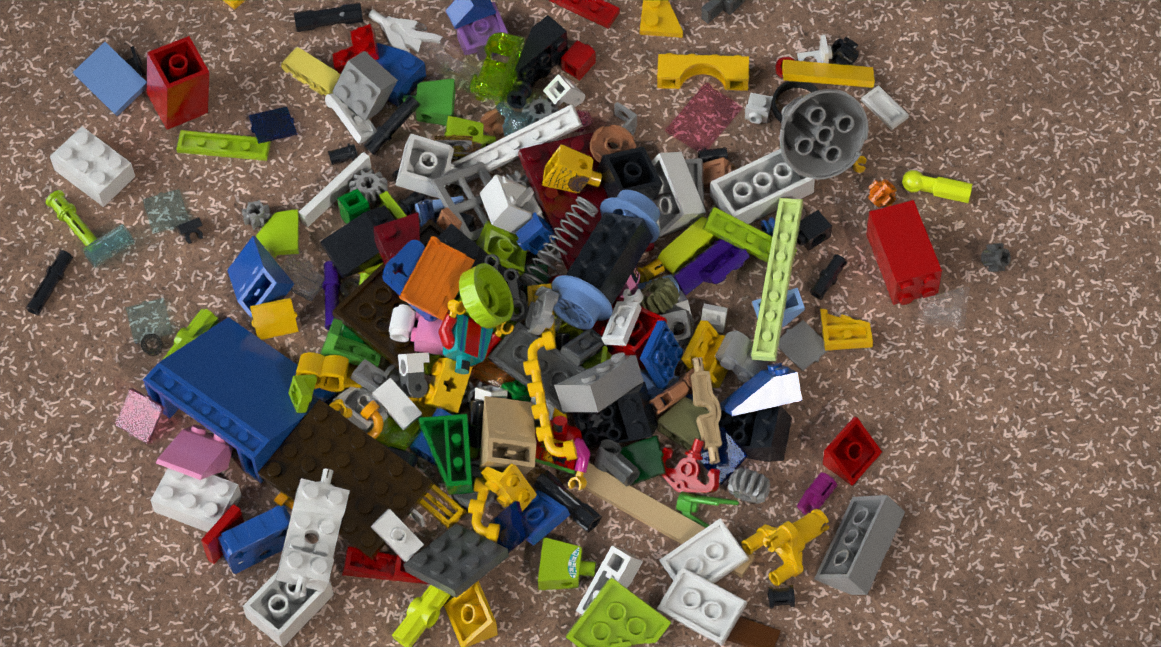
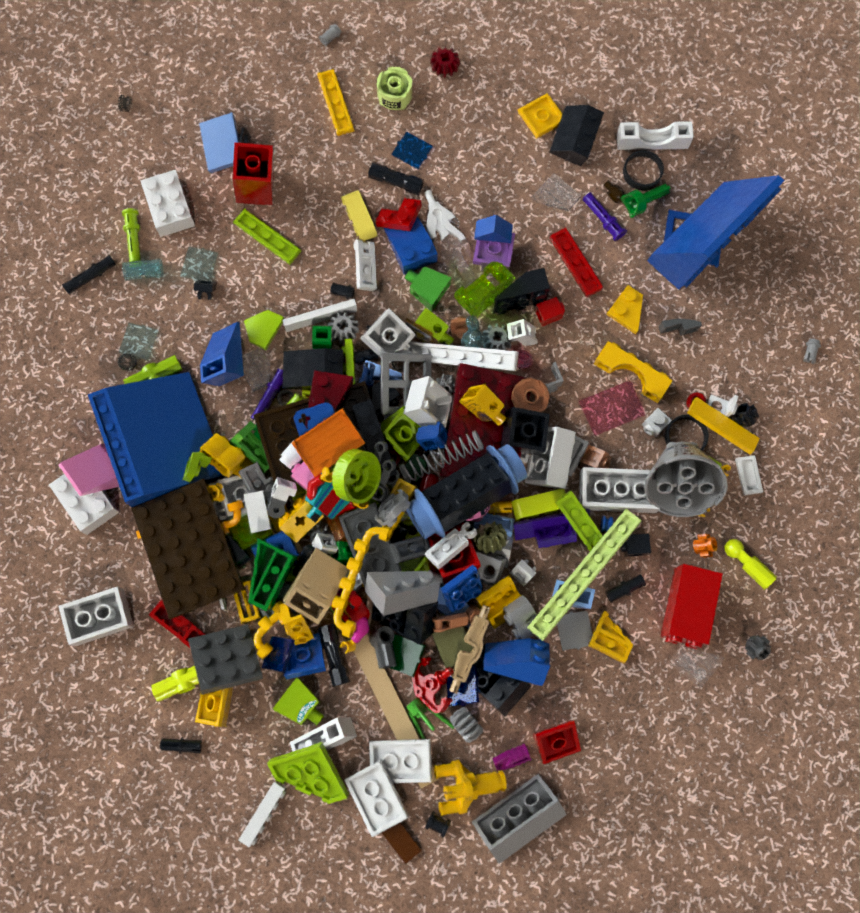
camera: 25 degrees right, 15 degrees up
clear pink piece [115,388,165,444] -> none
red tile [201,505,244,564] -> none
blue axle [218,505,291,574] -> none
light grey gear [242,200,271,230] -> none
clear blue piece [249,107,297,144] -> none
yellow piece [250,298,299,340] -> none
white brick [276,469,350,597] -> none
light grey brick [332,51,398,121] -> none
black pin [364,95,421,155] -> none
white plate [371,509,424,562] -> none
nougat tile [436,207,462,230] -> none
black bush [507,80,533,109] -> none
black pin [698,147,728,163] -> none

